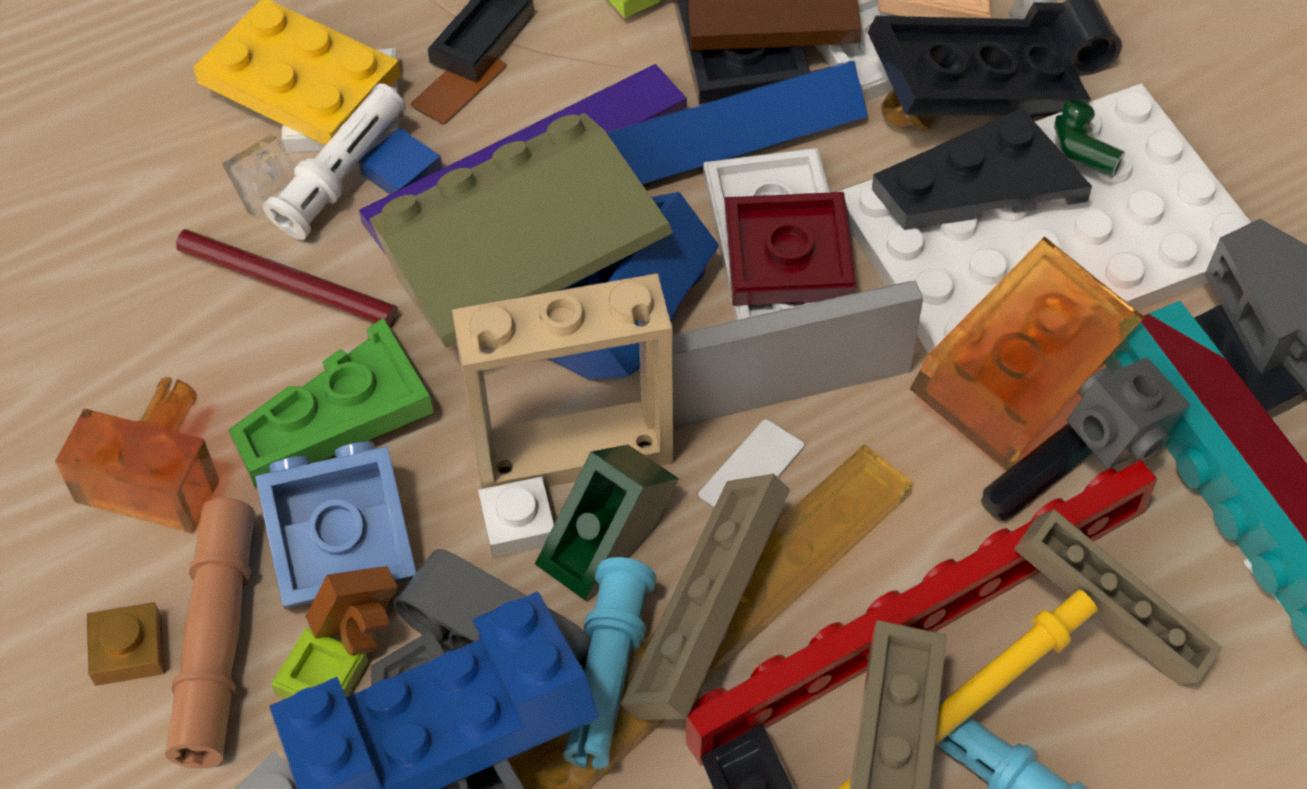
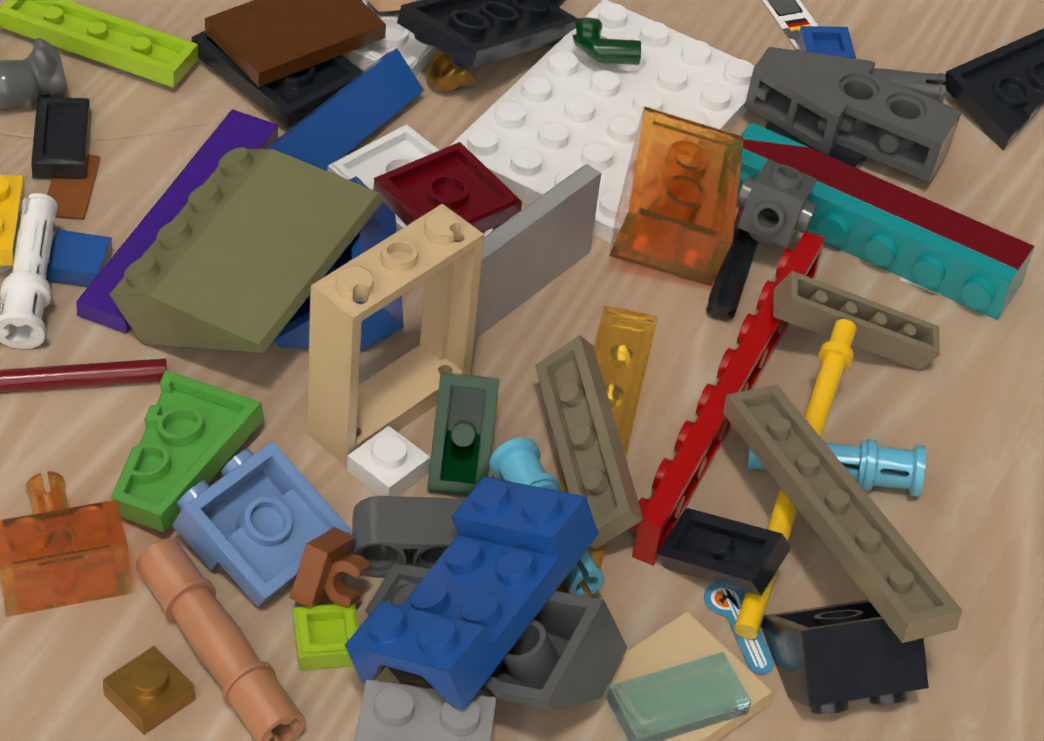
camera: 40 degrees left, 10 degrees down
white sticker [698,420,804,507] -> none
black wing [872,108,1092,230] -> none

